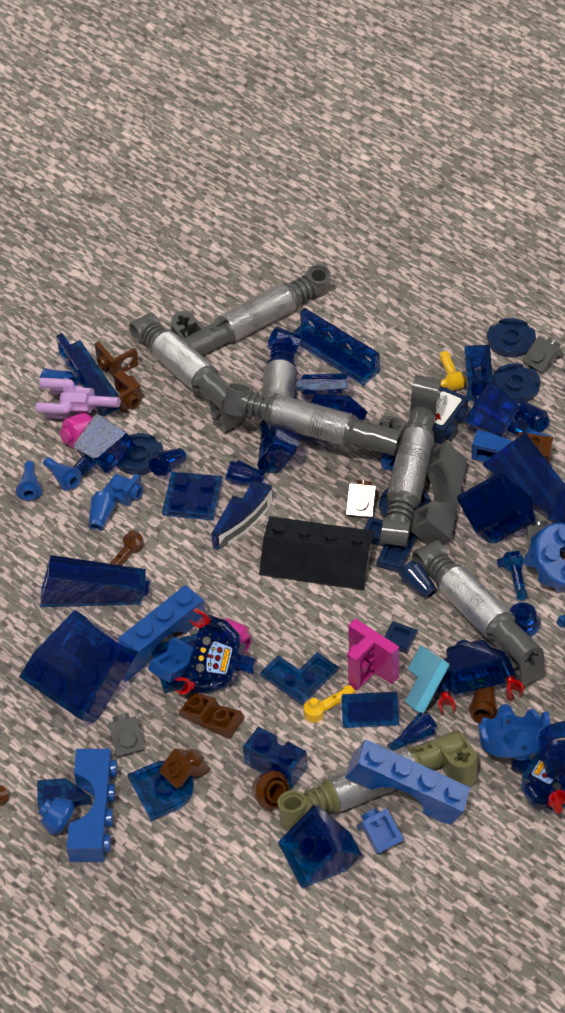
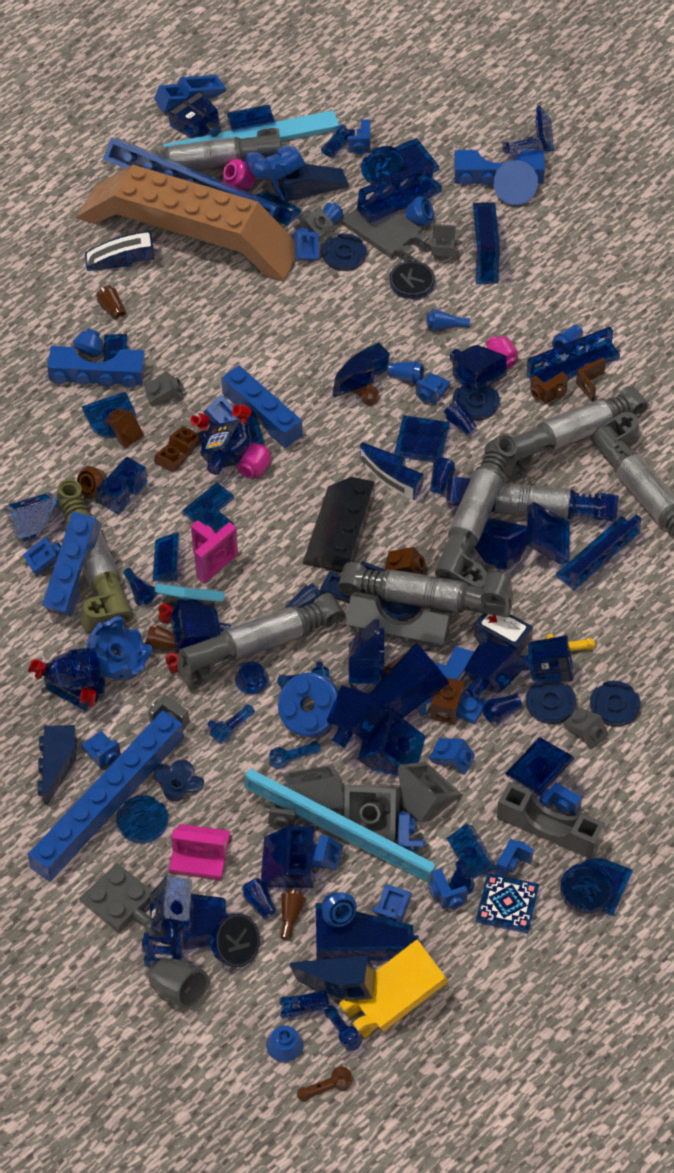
camera: 90 degrees right, 5 degrees up
clear blue slope [19,610,139,723] -> none
lavender plant [36,378,121,419] -> none
clear blue slope [40,555,150,607] -> none
blue cone [43,457,82,491] -> none
yellow piece [304,685,355,723] -> none
dark blue tile [384,621,418,654] -> none
none -> clear blue slope [332,343,390,397]

